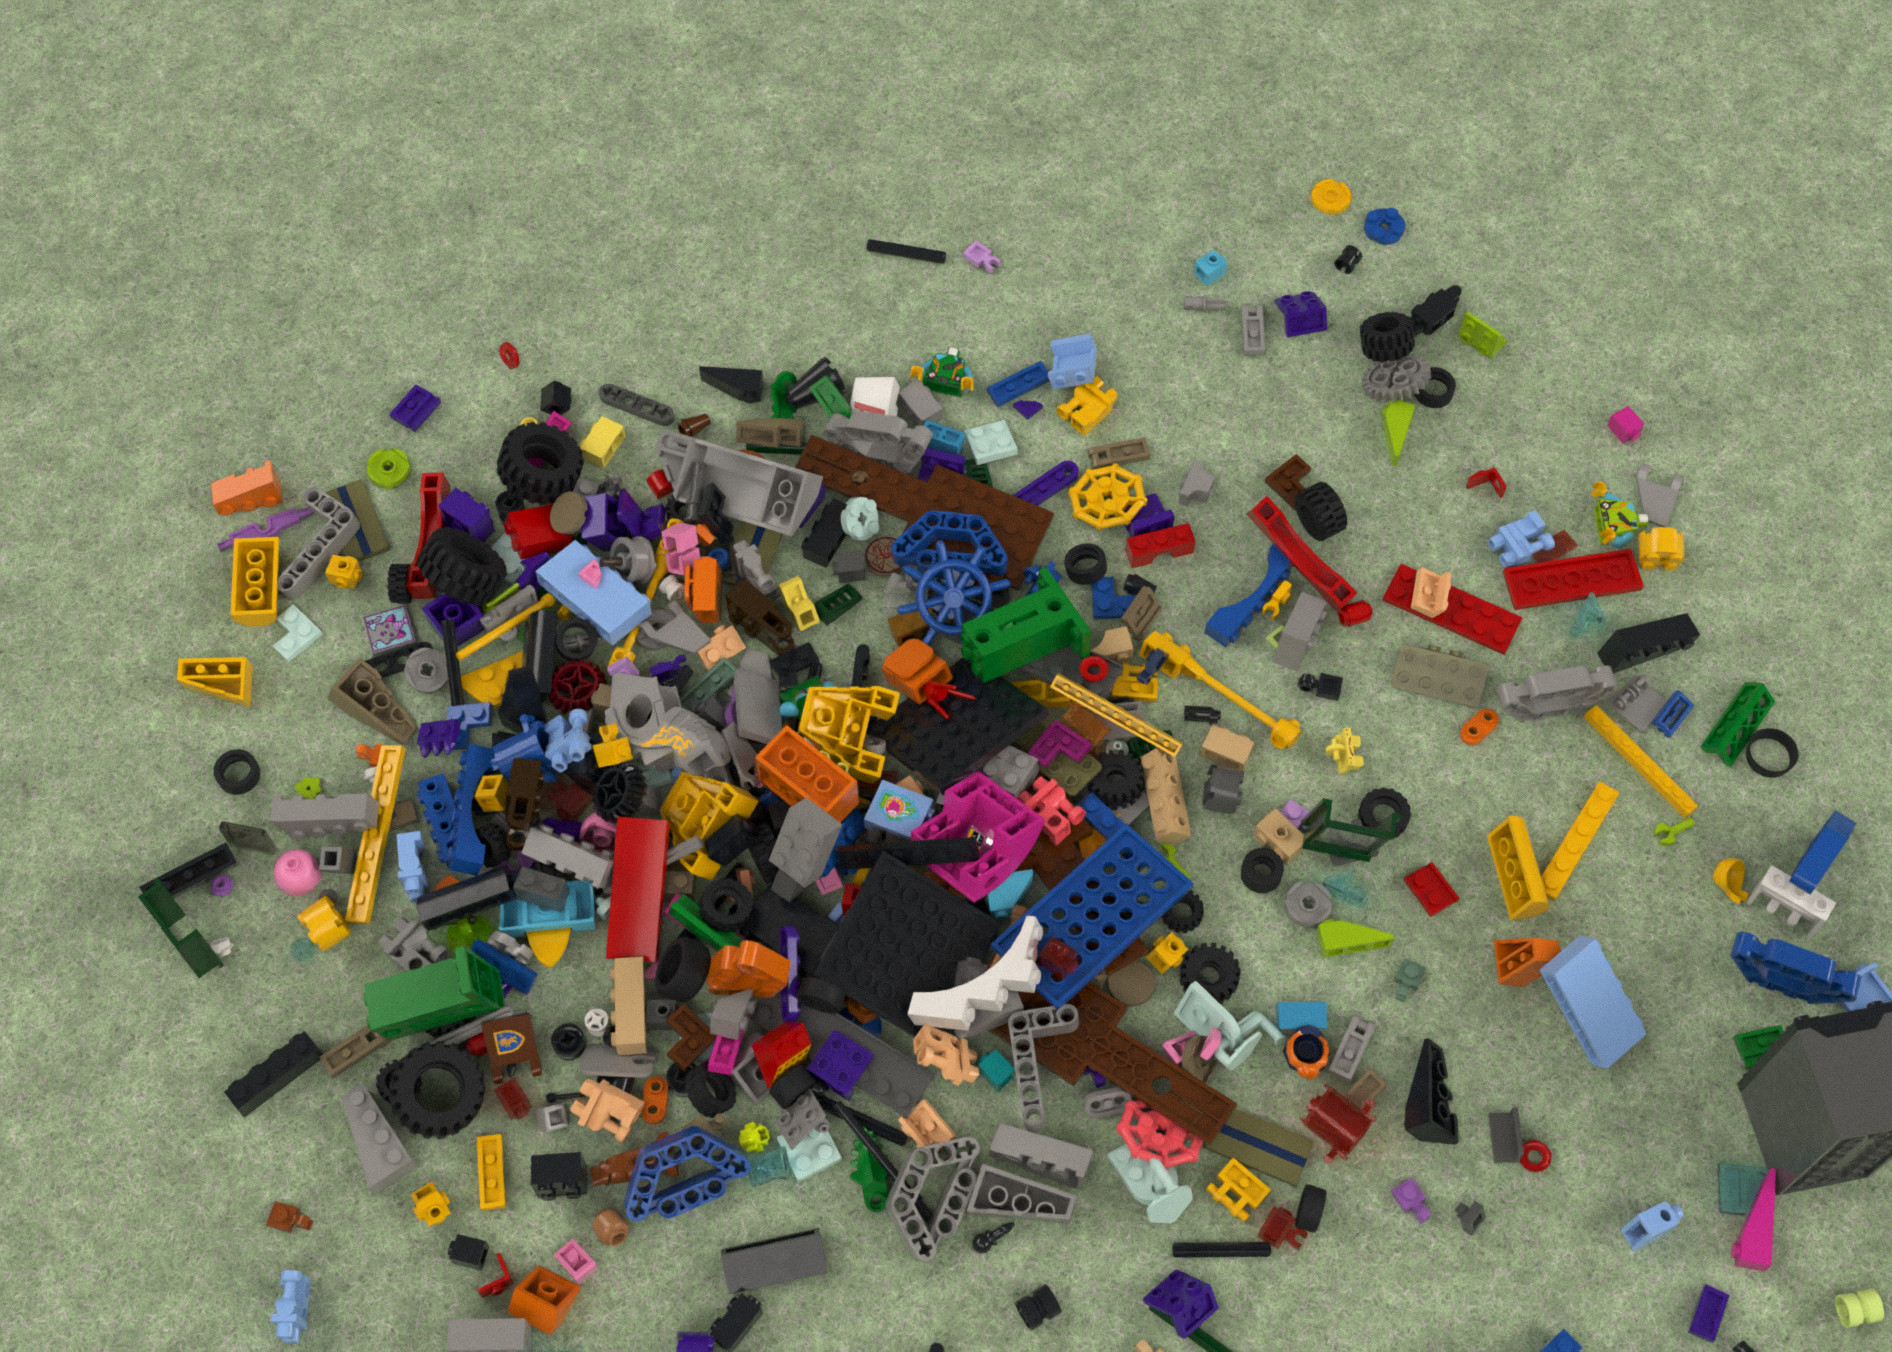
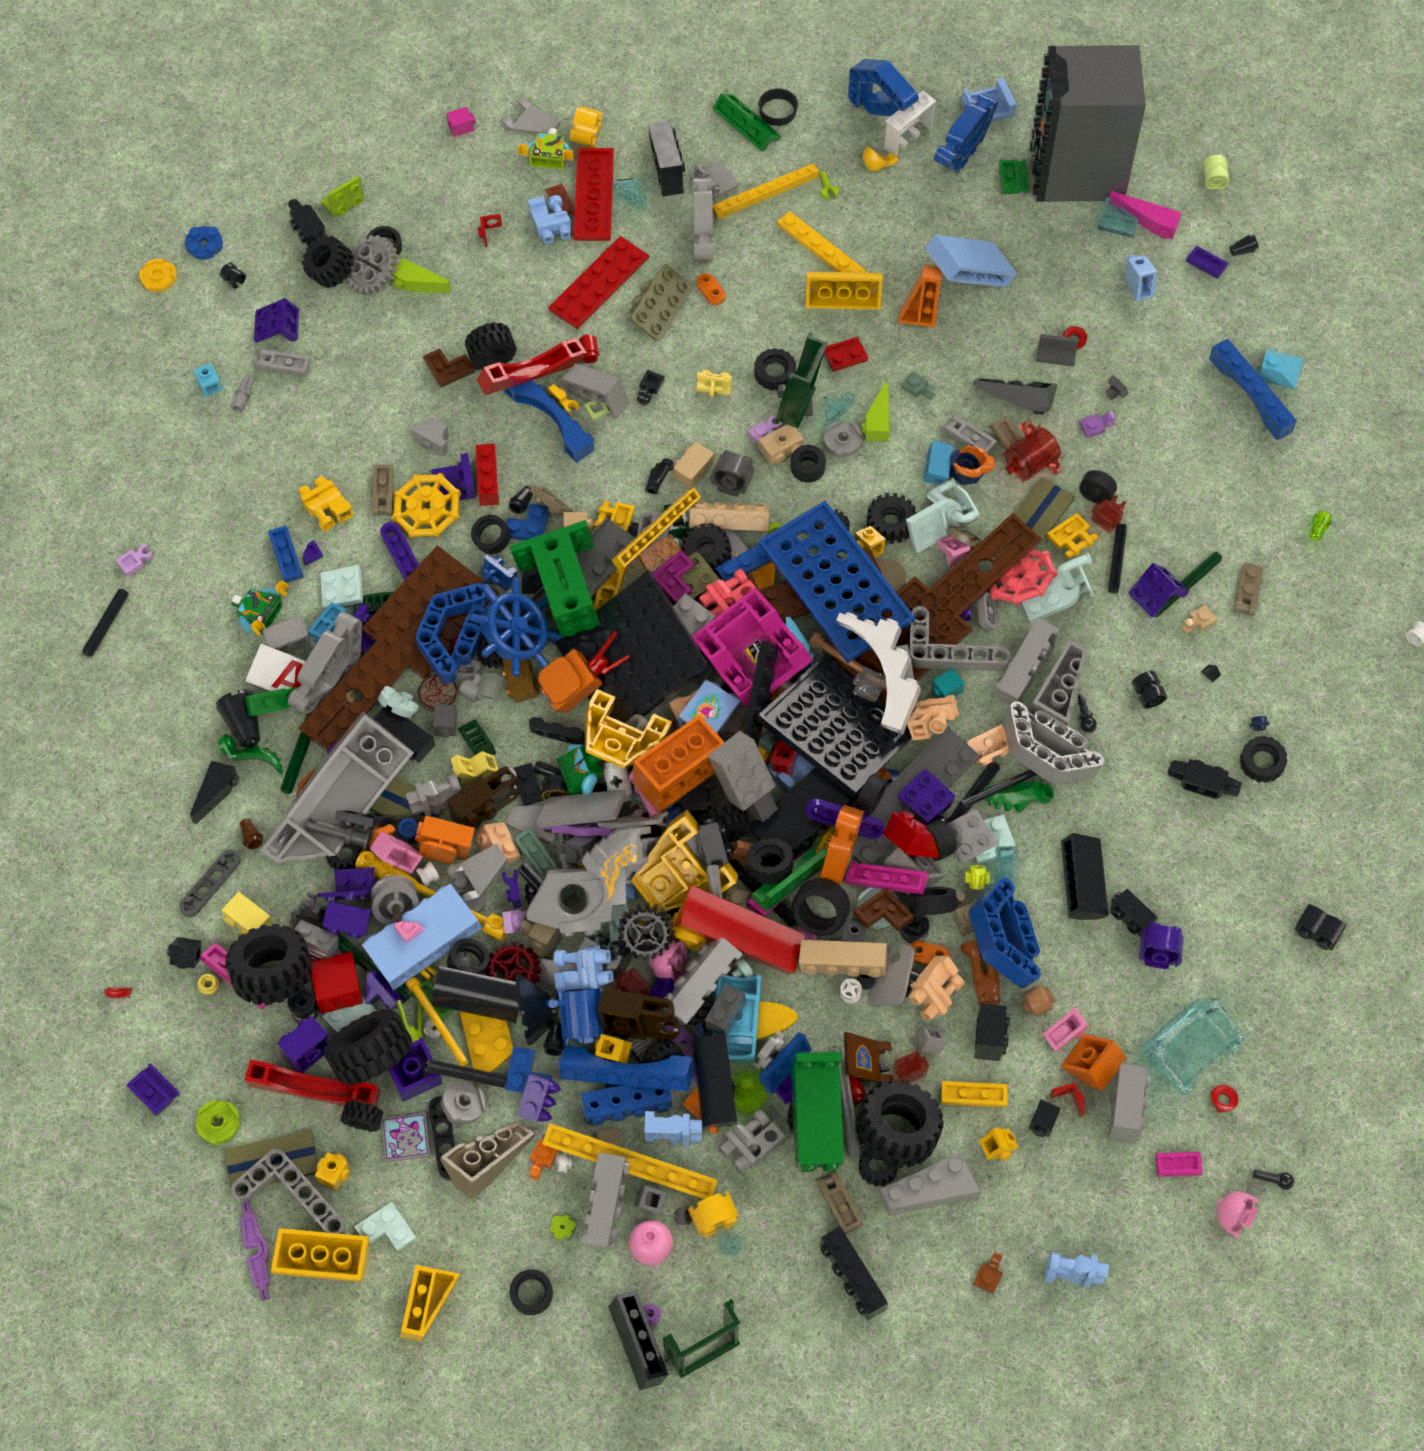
camera: 80 degrees left, 0 degrees up
white plate [210,937,234,957] -> none
orange wedge [211,460,283,515] -> none
clear smoke tile [219,821,276,855] -> none
light grey hinge [480,585,538,632] -> none
black hinge [546,1093,587,1103] -> none
dark tan tile [550,491,587,535] -> none
black wheel [551,1023,586,1061] -> none
yellow brick [592,723,633,768] -> none
red brick [647,469,674,499] -> none
light grey slope [710,989,756,1040] -> none
dark tan slope [736,418,805,448] -> none
clear red brick [1039,937,1078,980] -> none
light blue panel [1048,333,1097,390] -> none
red piece [1080,656,1109,682] -> none
dark blue plate [1137,648,1169,685] -> none
yellow bar [1139,631,1302,749] -> none
bright pink tile [1200,1027,1221,1060] -> none
light nougat bracket [1411,567,1451,618] -> none
blue tile [1651,690,1694,738] -> none

